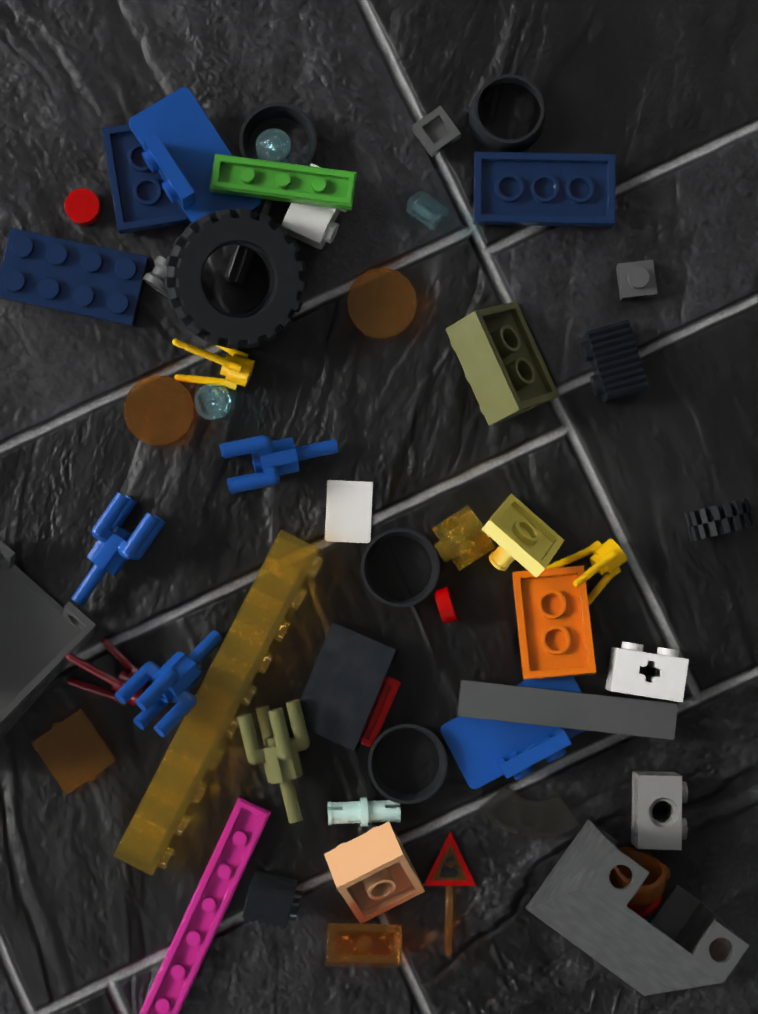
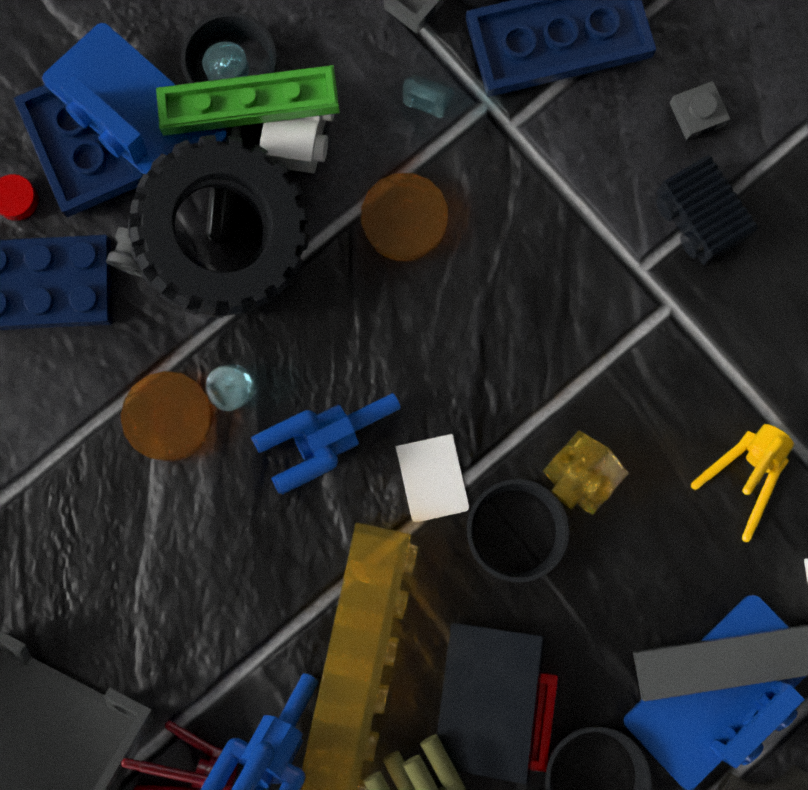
camera: 10 degrees left, 5 degrees down
blue plant [71,492,166,606] -> none
yellow plant [172,339,255,391] -> none
red tile [434,586,458,624] -> none
olive slope [445,301,560,426] -> none
light yellow tile [481,493,565,578] -> none
orange plate [512,565,596,681] -> none

